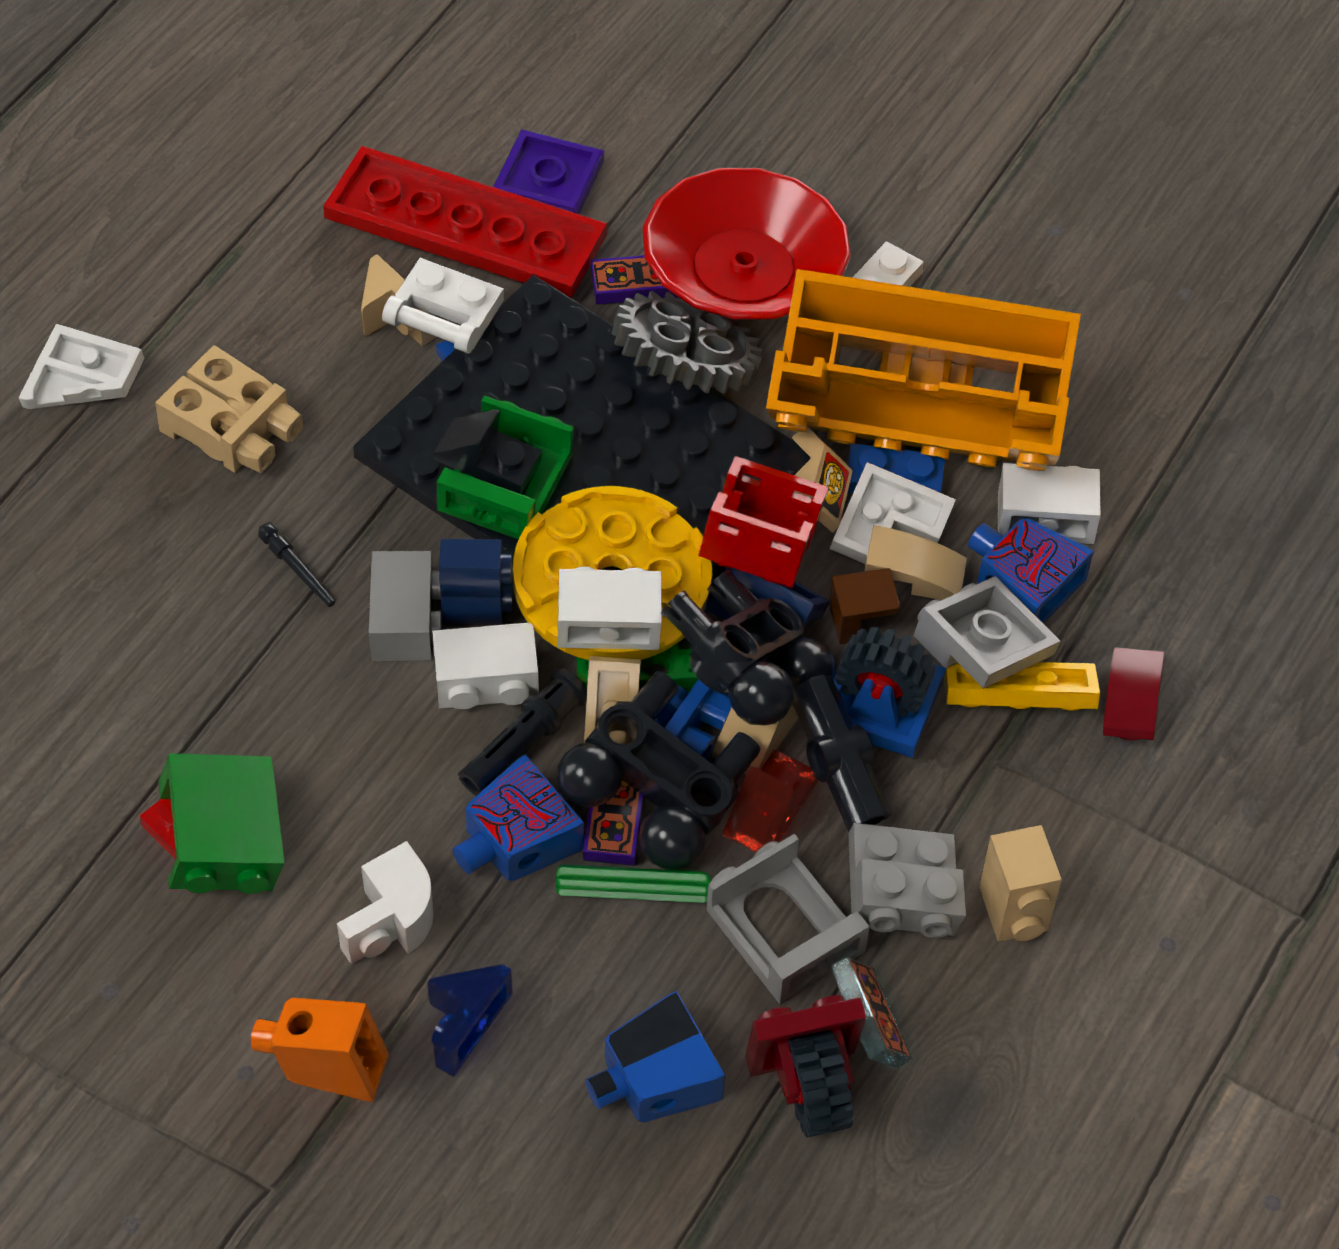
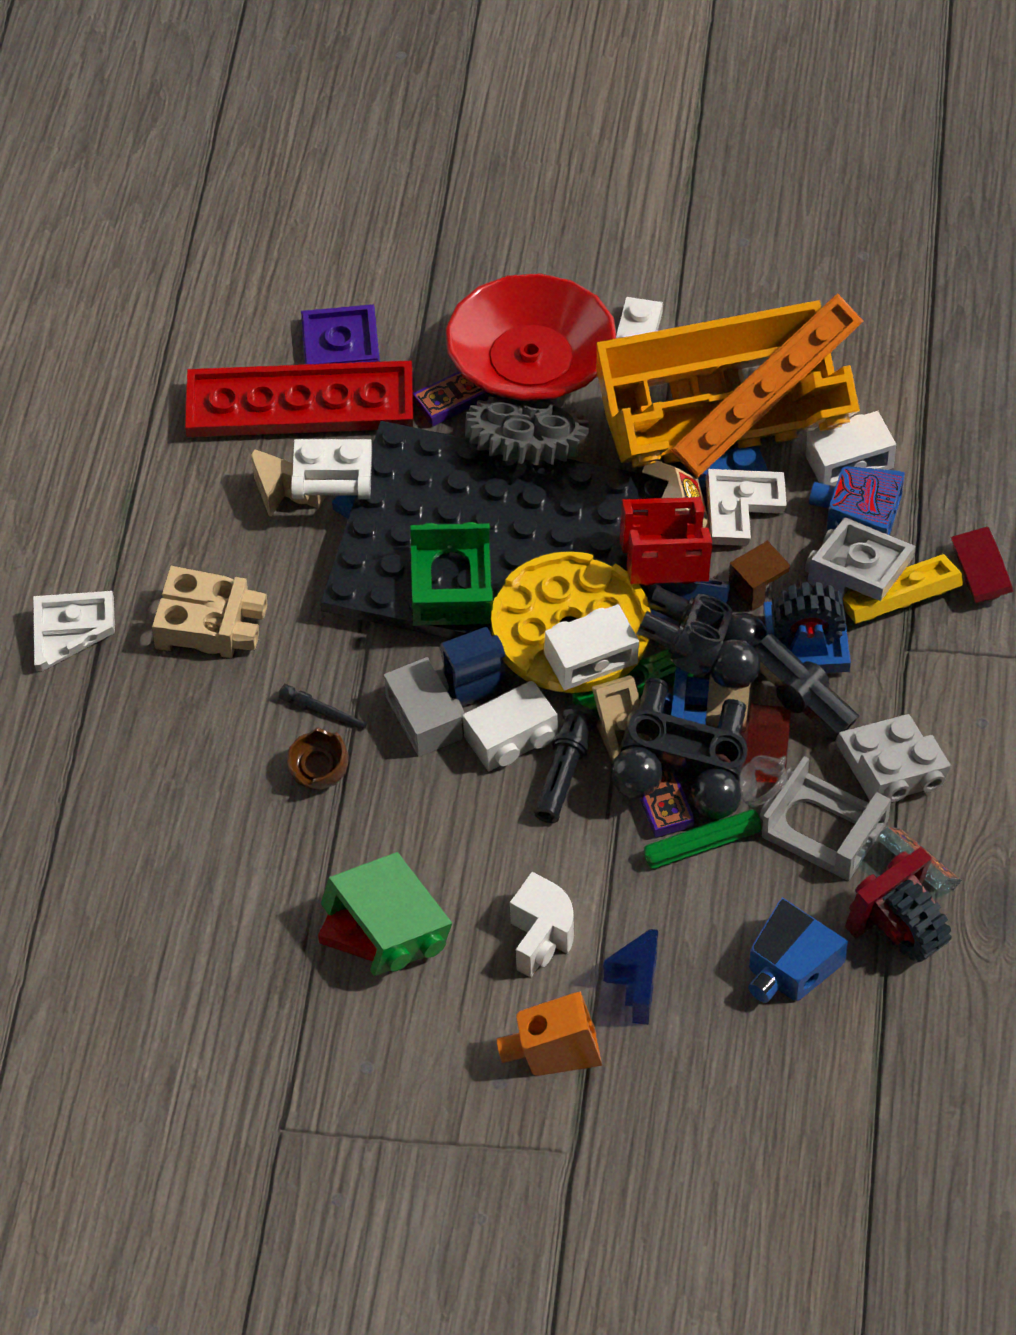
camera: 20 degrees left, 0 degrees up
black slope [432,409,542,494] -> none
blue torso [452,755,584,881] -> none
tan slope [865,525,967,600] -> none
tan brick [979,825,1062,942] -> none
none -> reddish brown hair [286,728,349,790]
none -> orange tile [670,293,864,478]
none -> clear piece [739,755,788,807]

